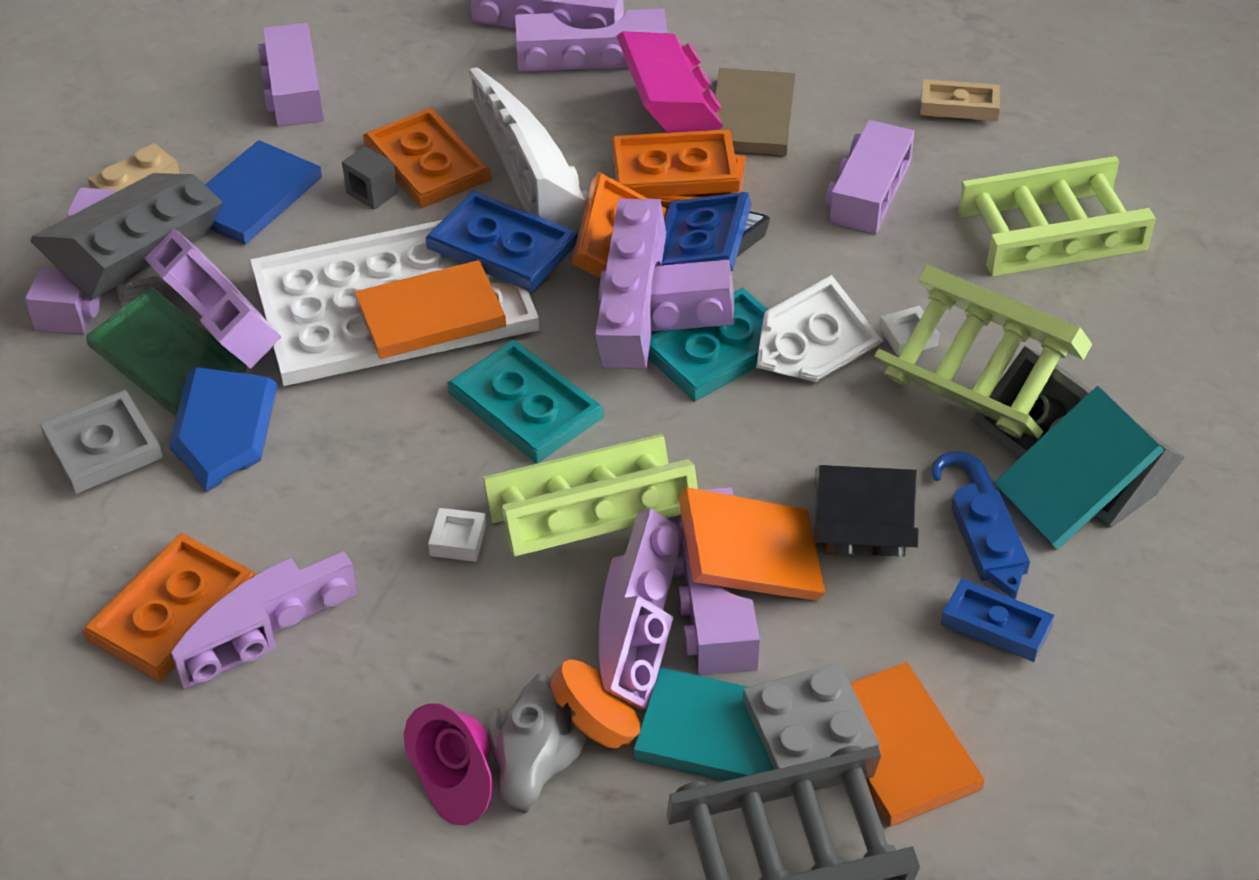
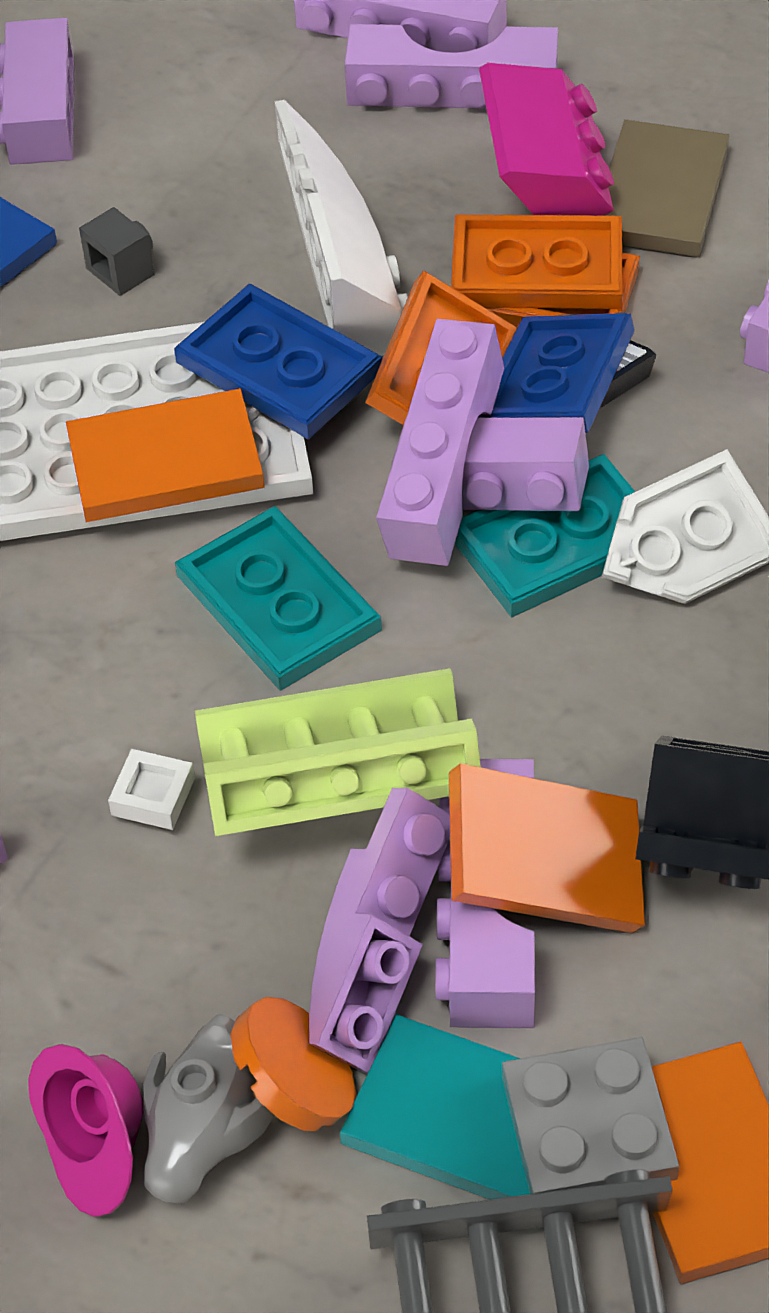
camera: 10 degrees right, 5 degrees up
orange tile [363,107,491,209] -> none

